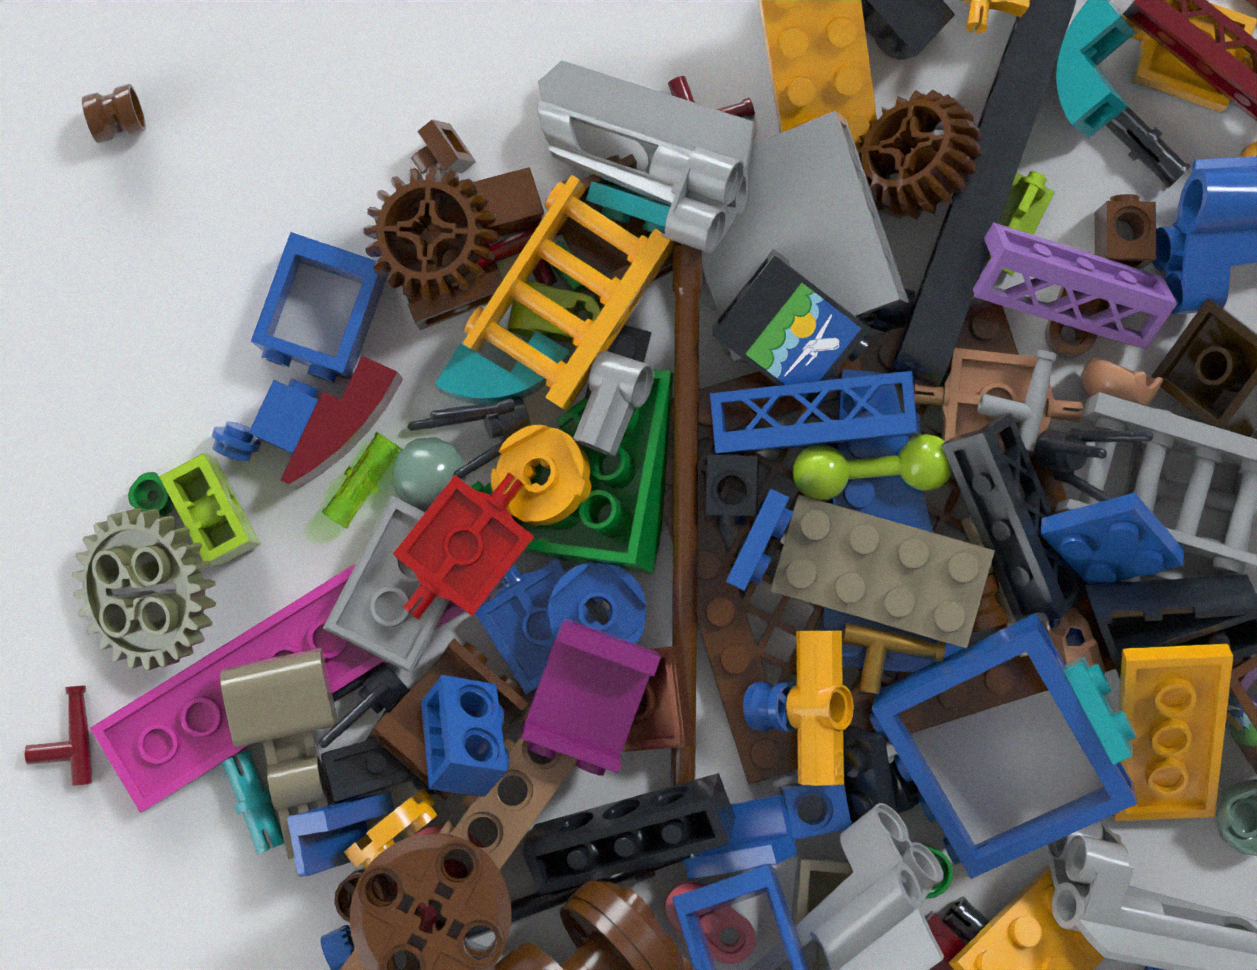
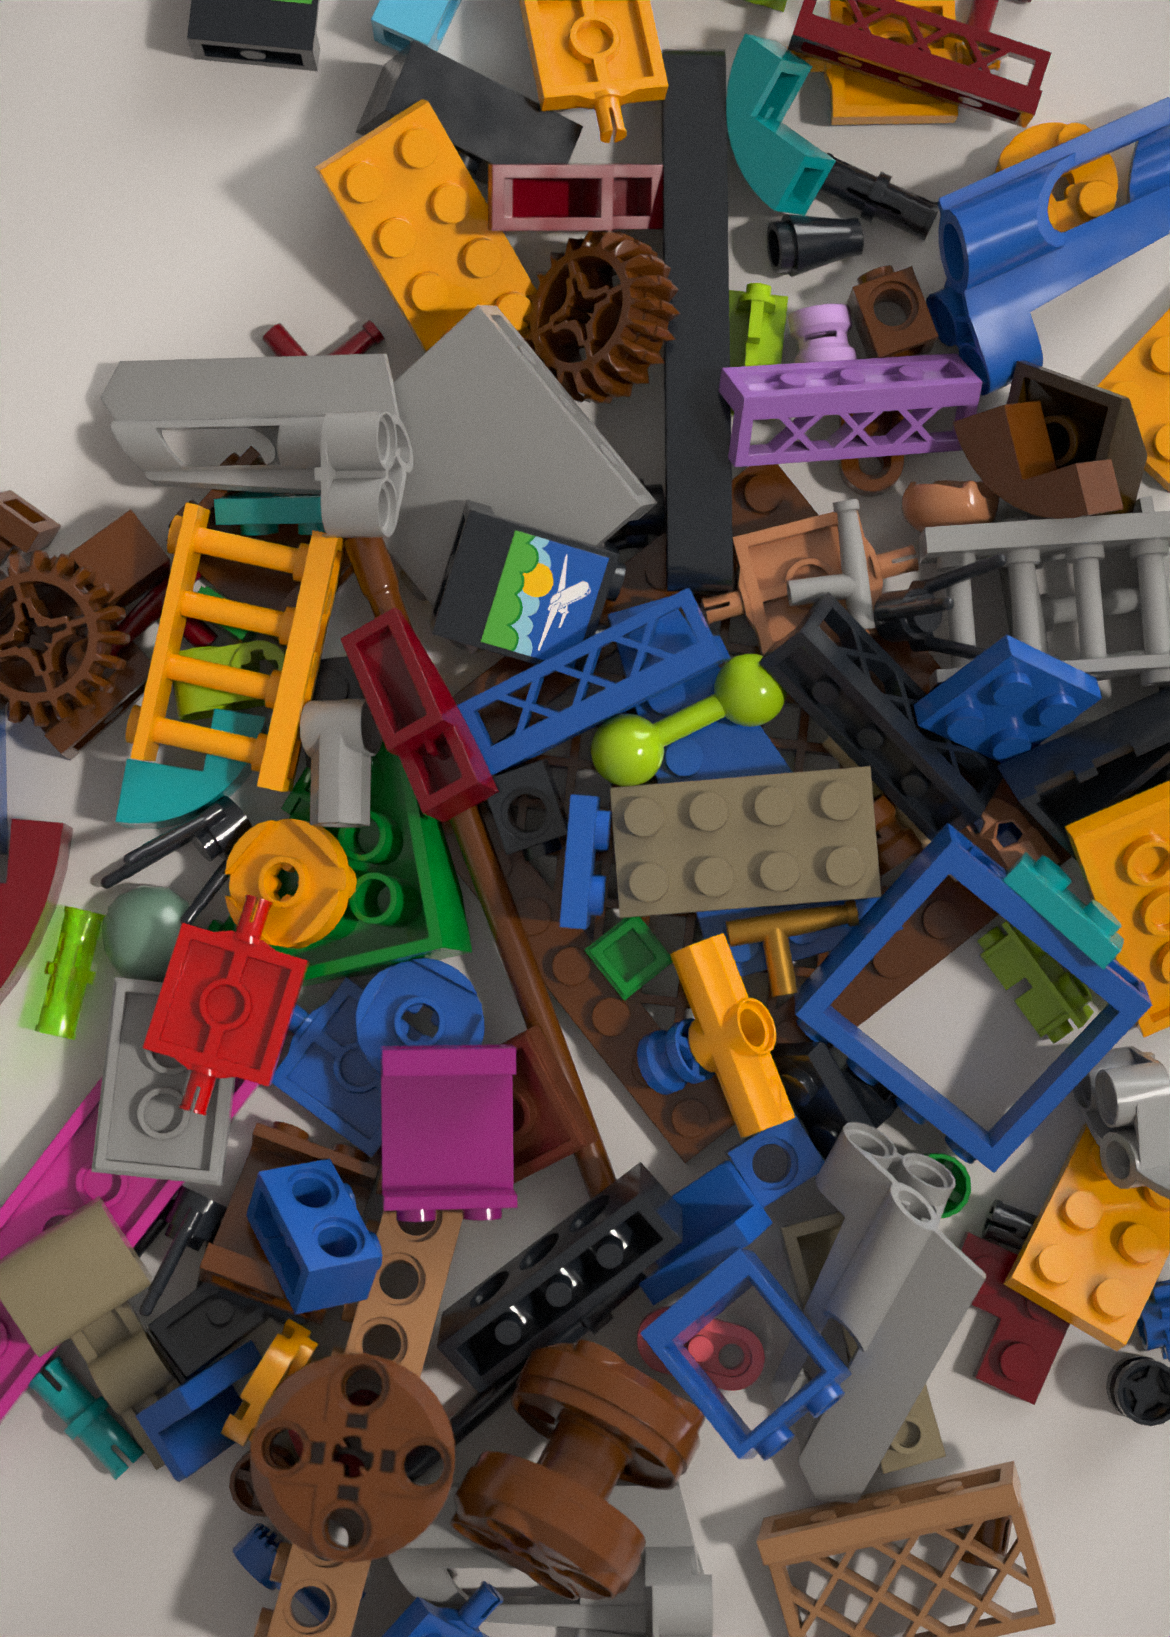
camera: 25 degrees left, 0 degrees up
none -> dark red slope [340,607,499,822]
none -> dark red slope [488,163,664,231]
none -> green tile [584,917,673,1001]
none -> black cone [767,214,864,277]
none -> lavender wheel [788,304,857,363]
none -> reddish brown brick [953,401,1123,519]
none -> lime hinge [977,920,1094,1044]

